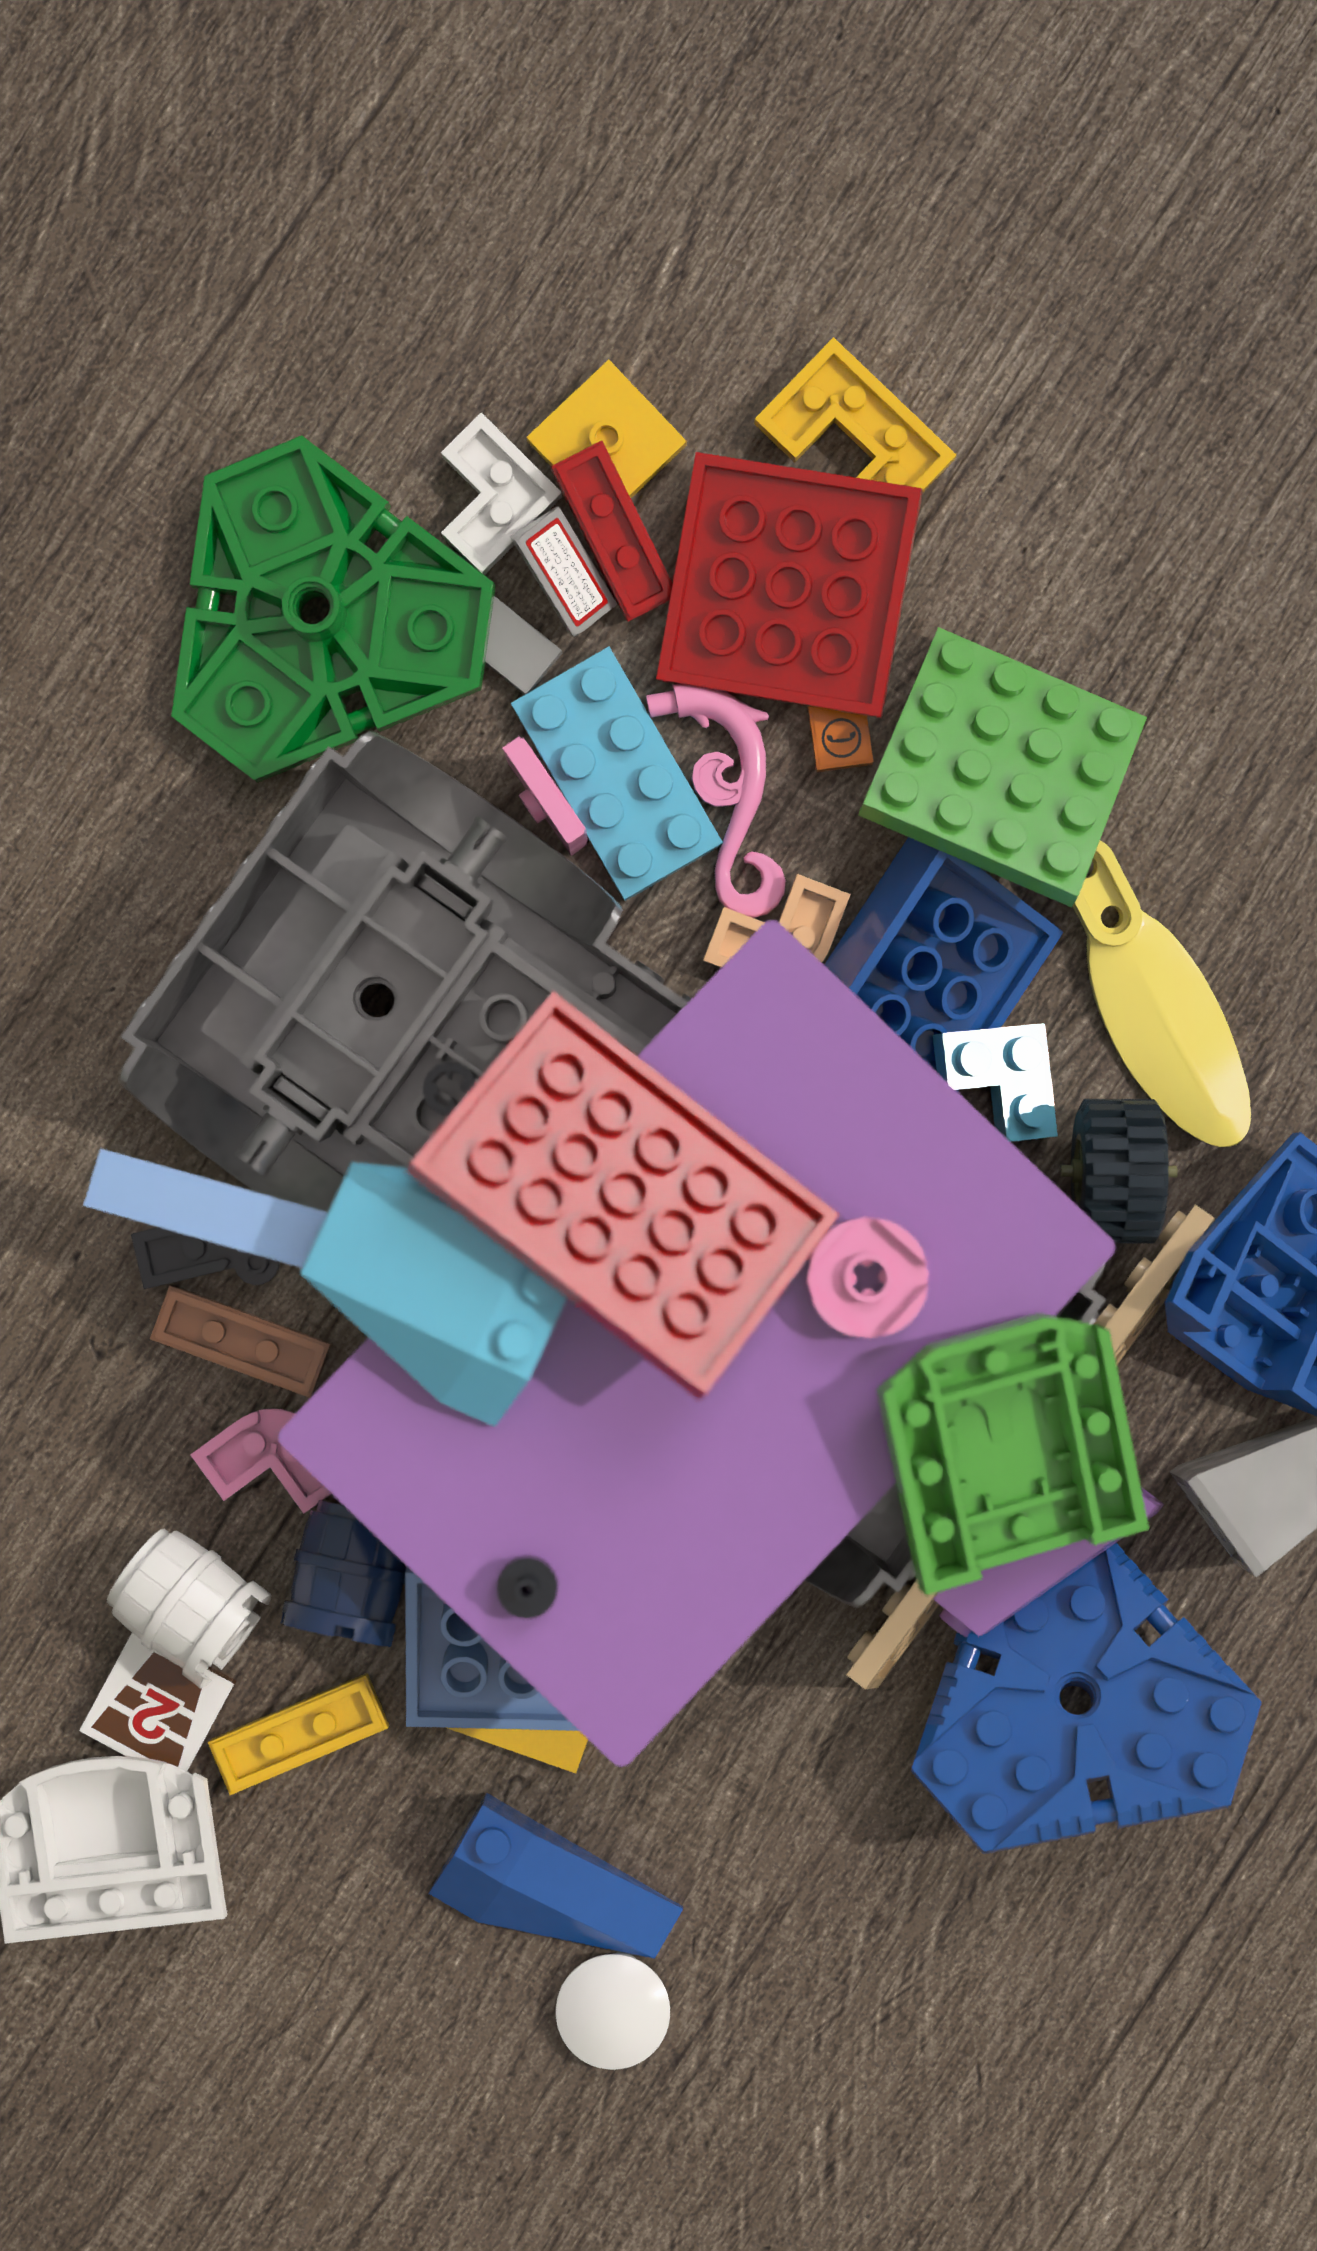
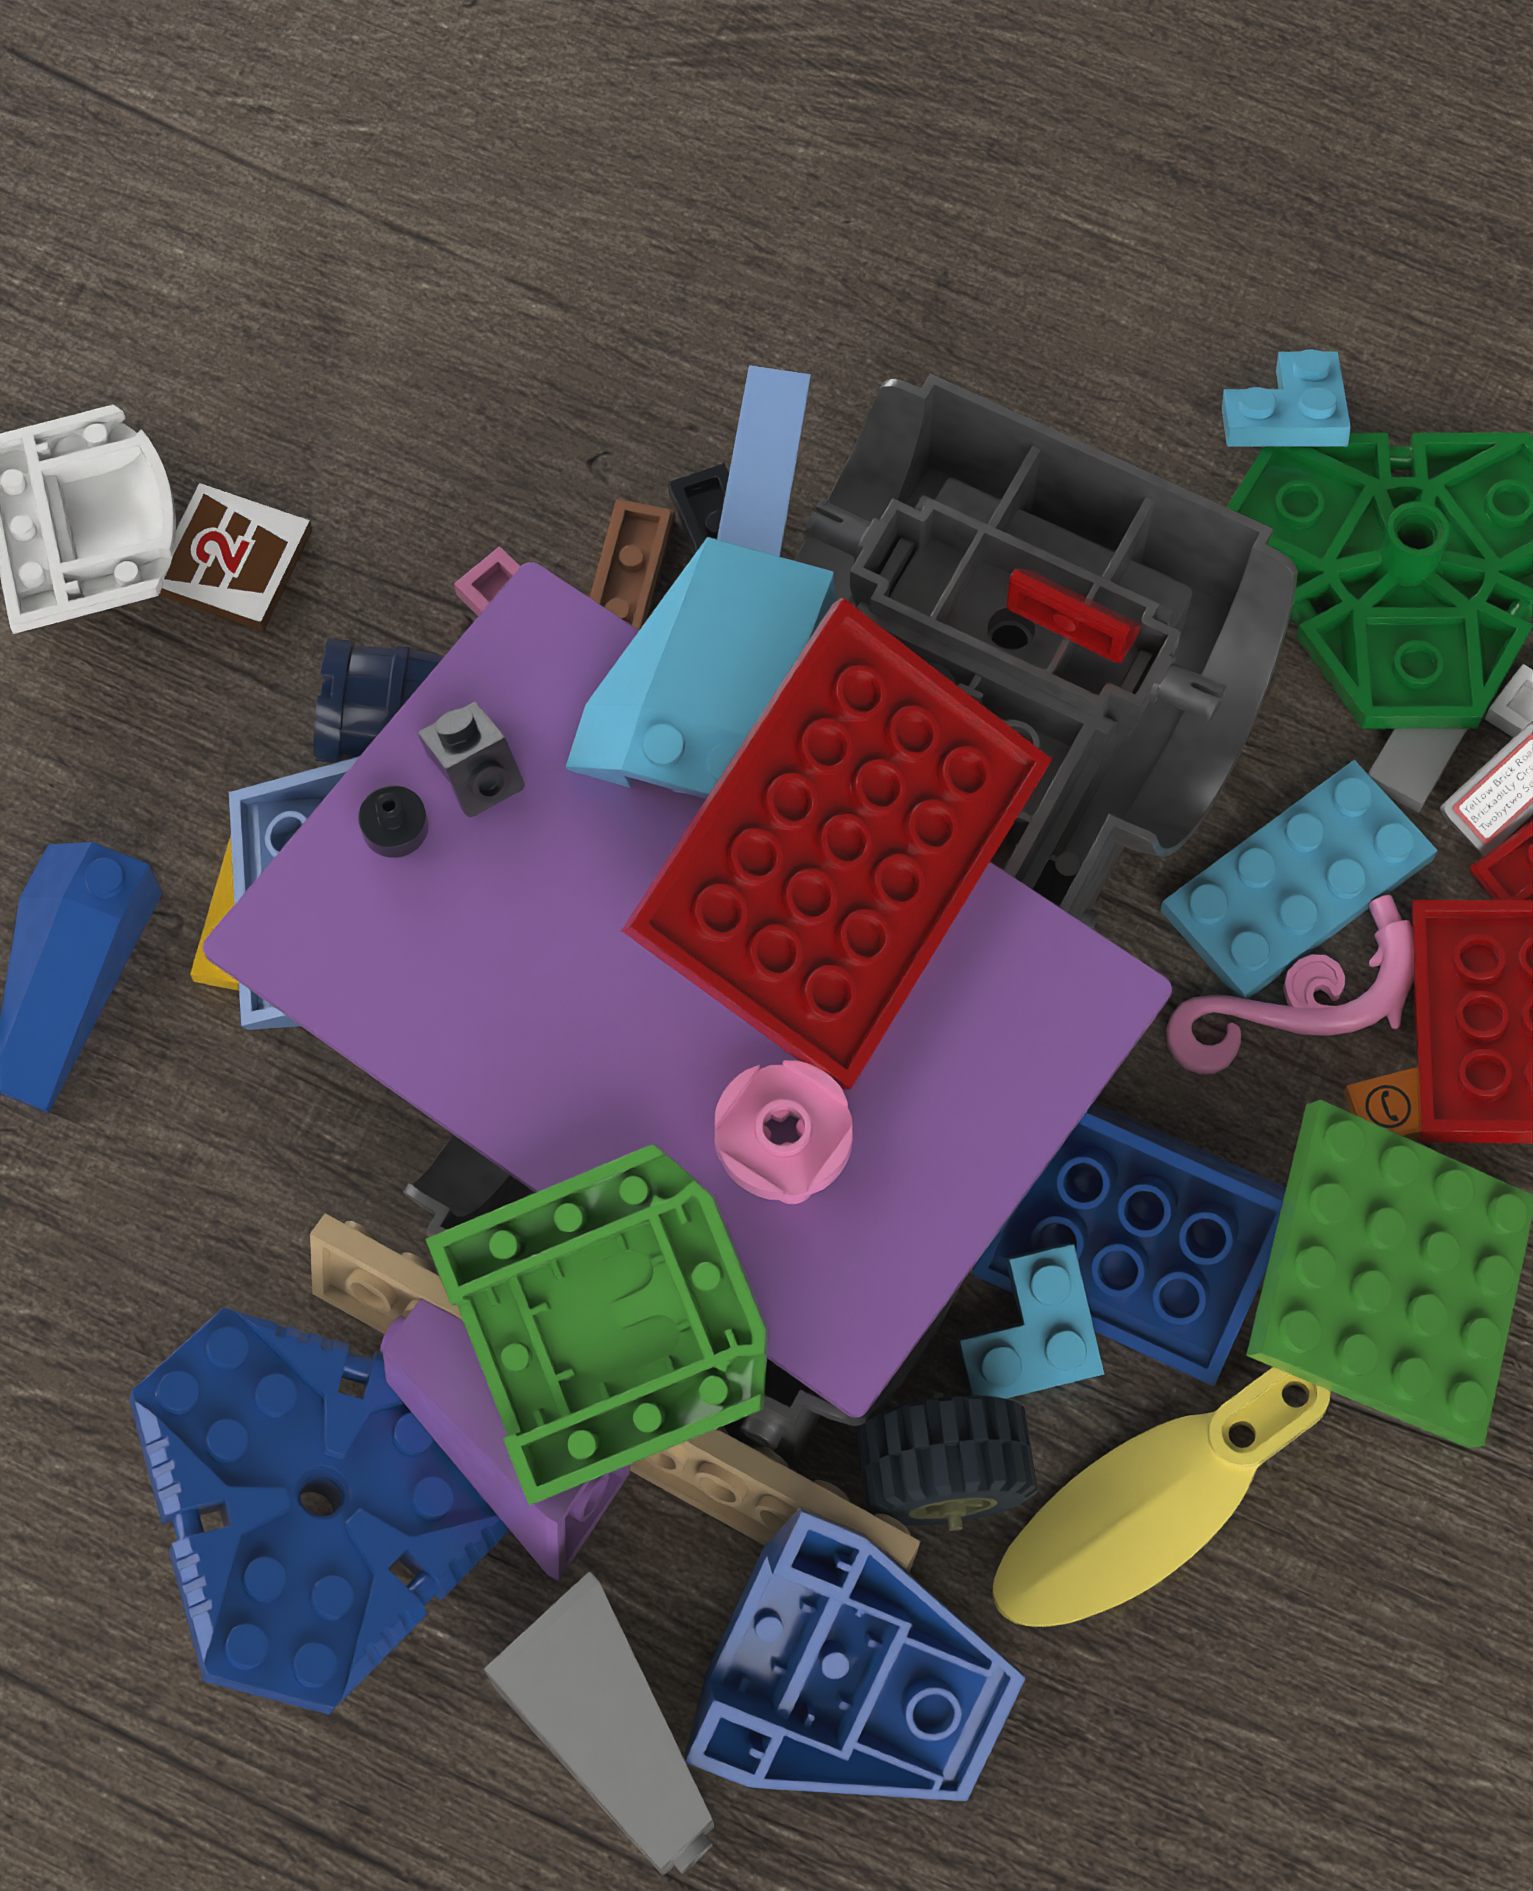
camera: 85 degrees right, 20 degrees down
white piece [107,1529,271,1689] -> none
yellow tile [208,1673,389,1795] -> none
bright pink plate [503,737,588,856] -> none
light nougat plate [703,874,851,968] -> none
none -> black bracket [417,701,525,817]
none -> red slope [1006,569,1141,663]
none -> medium azure plate [1222,349,1351,447]

